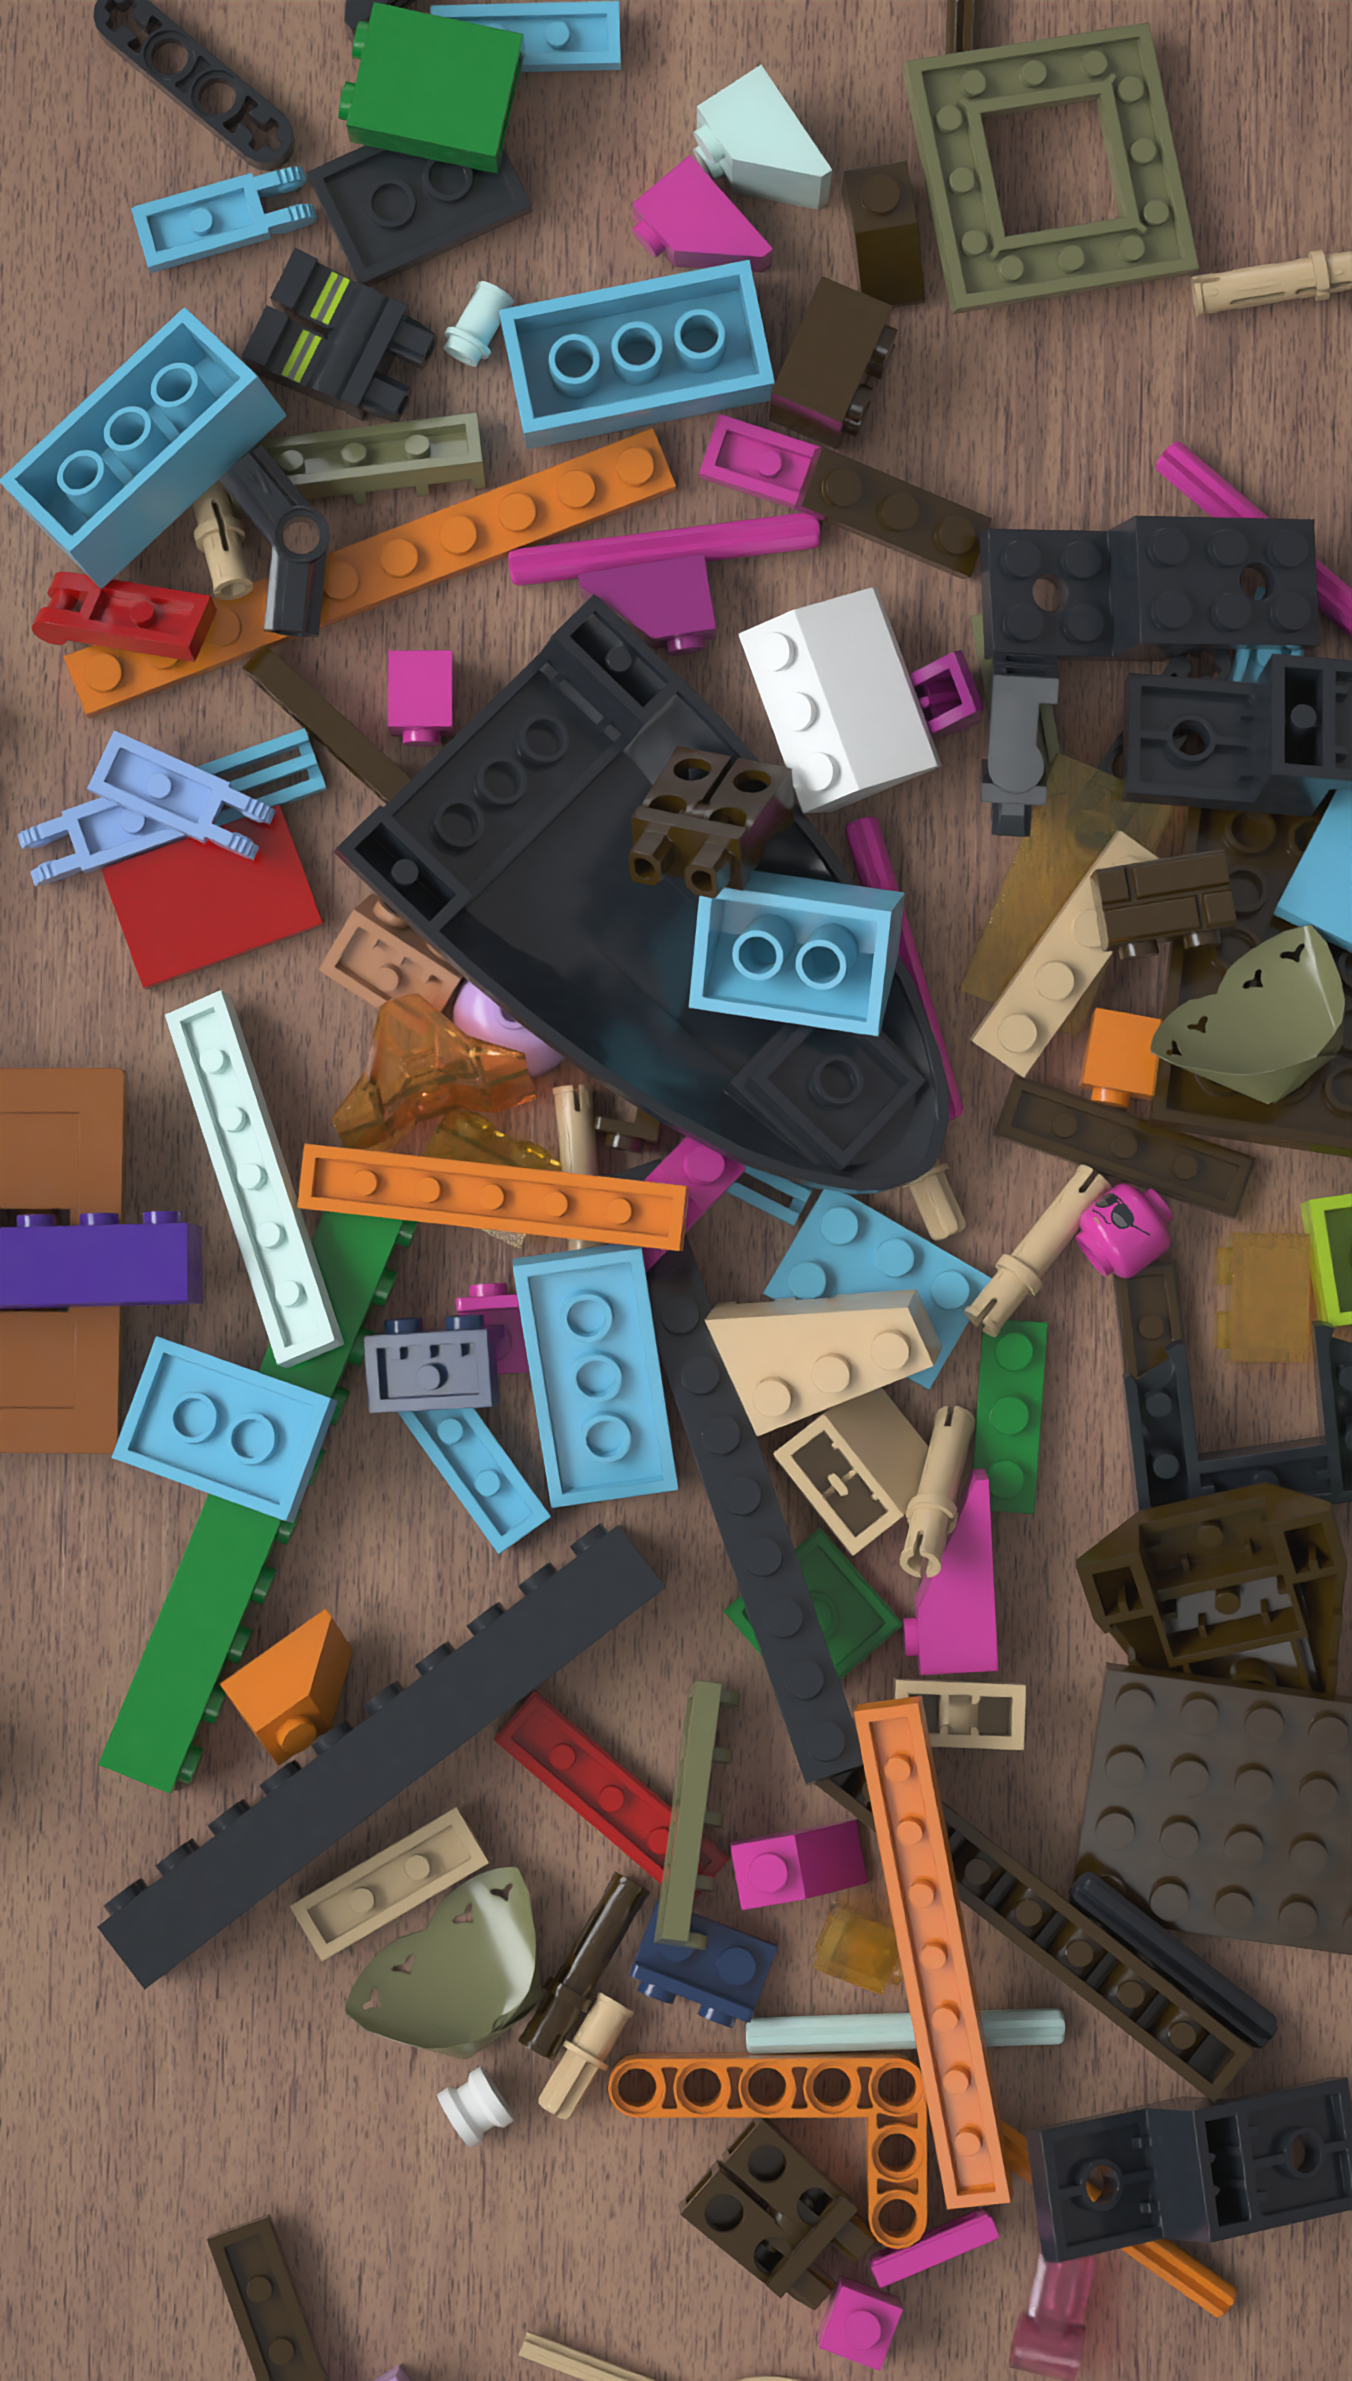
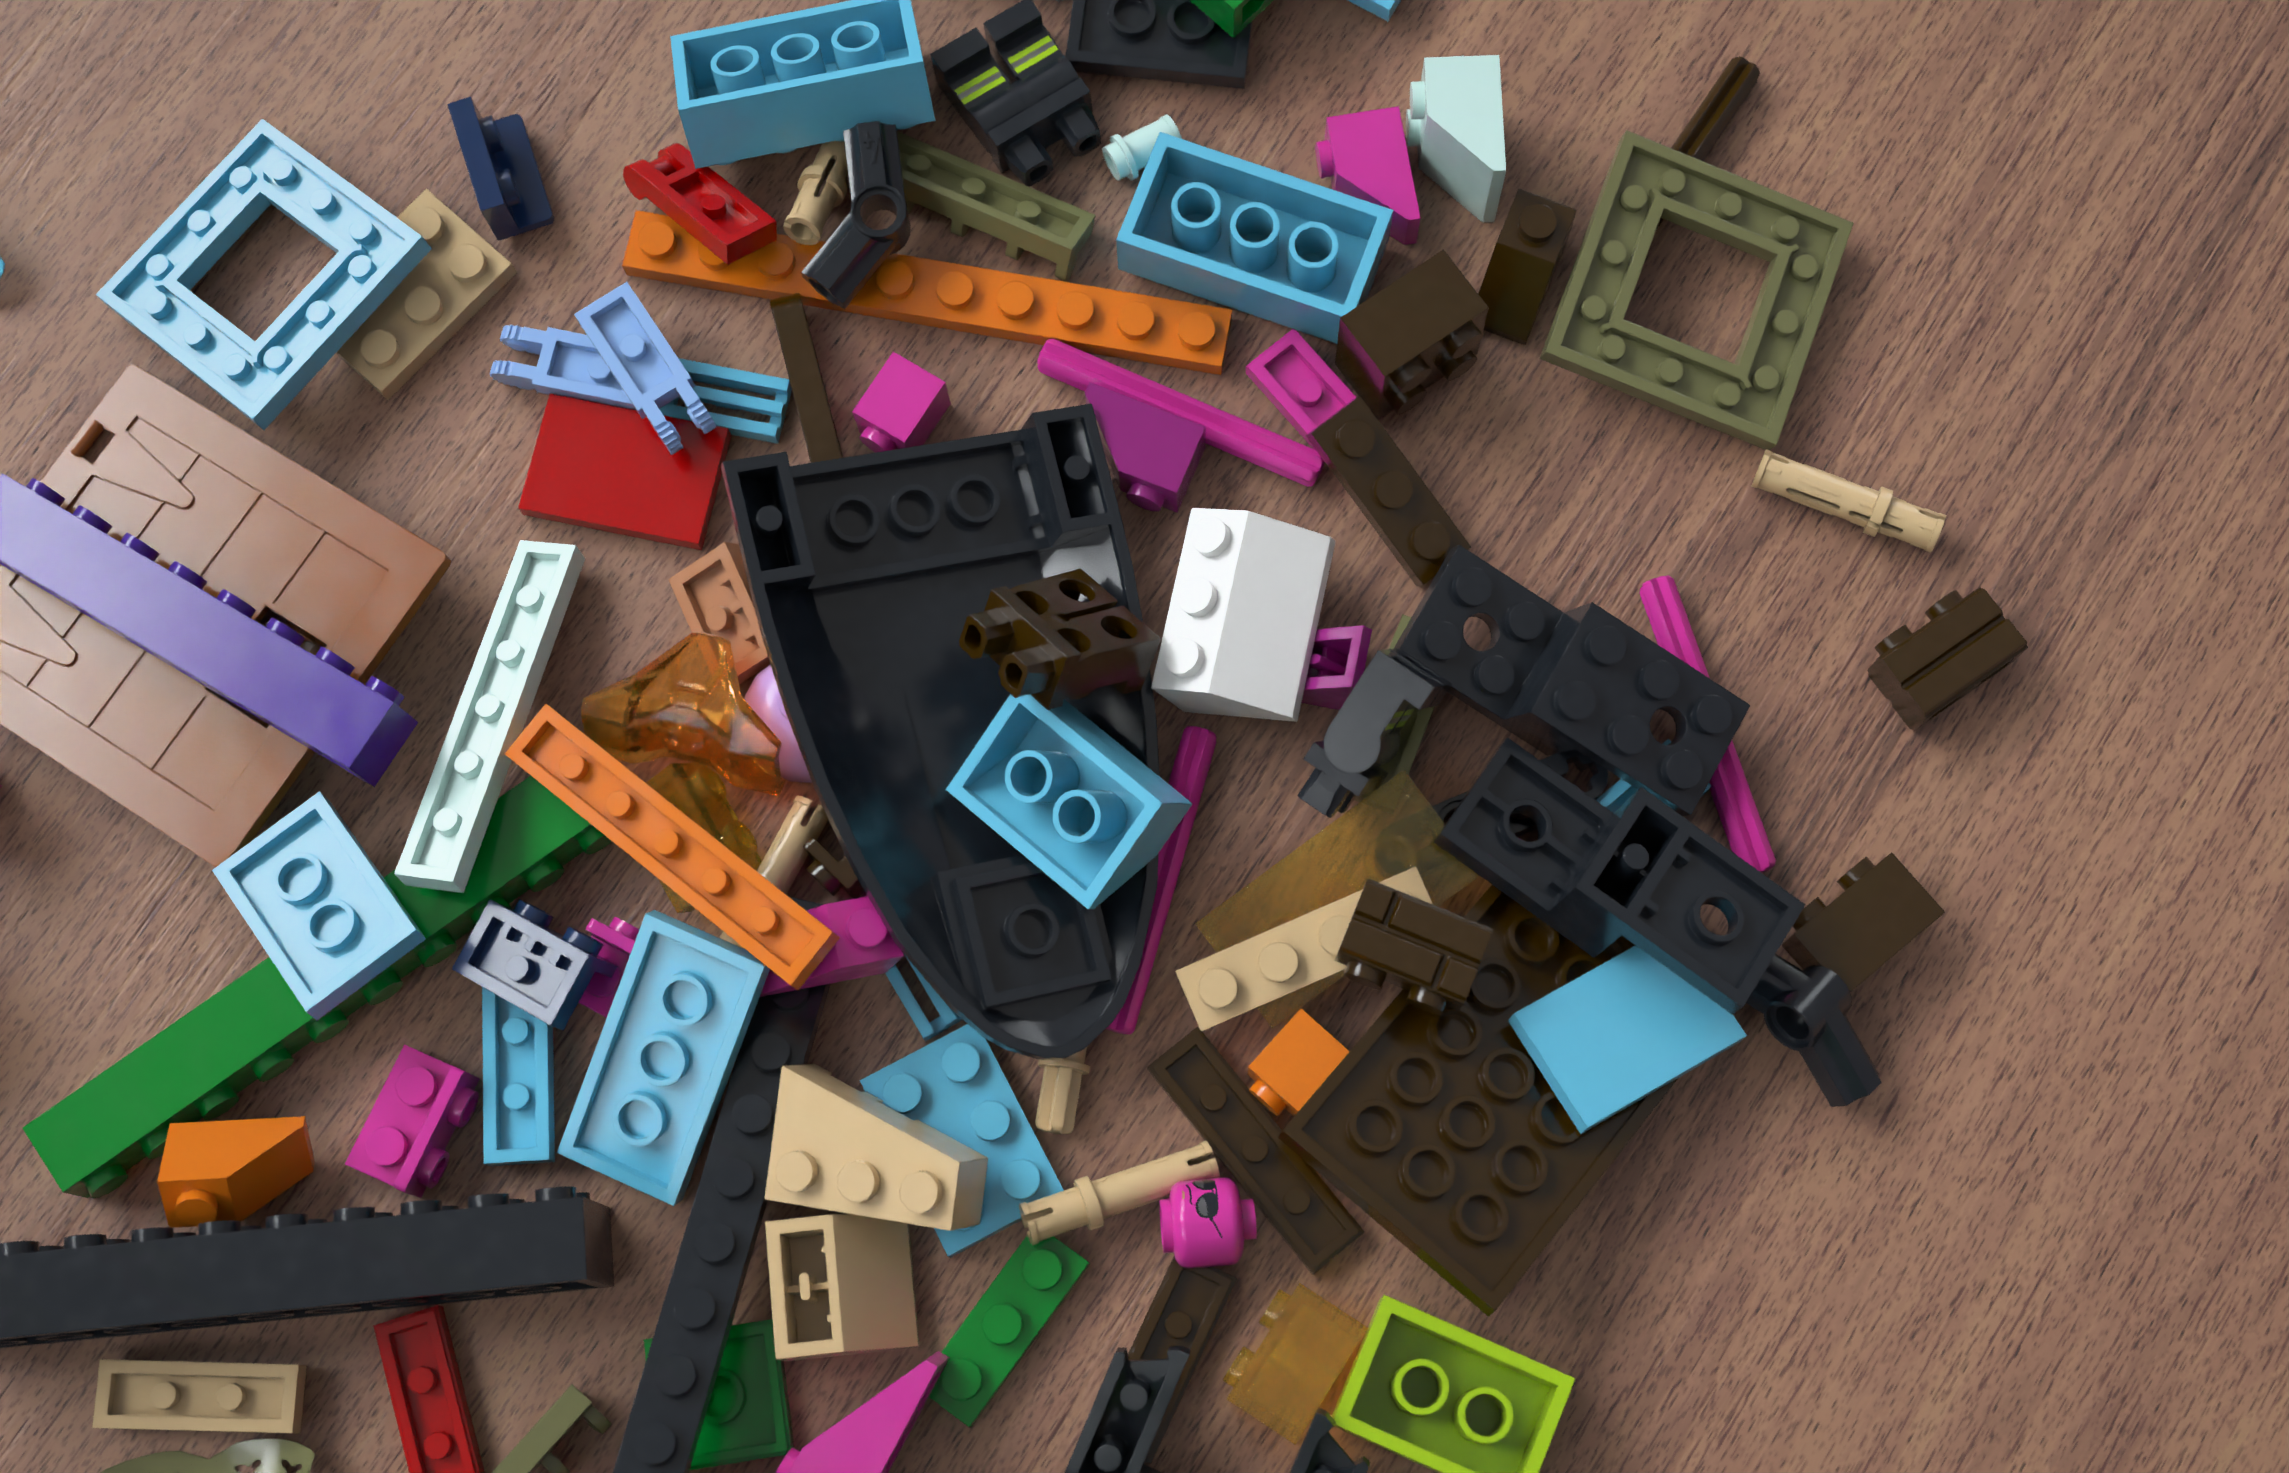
camera: 35 degrees right, 10 degrees down
tan pin [900,1406,976,1578] -> none
olive piece [1150,925,1345,1104] -> none
none -> dark pink bracket [345,1044,480,1198]

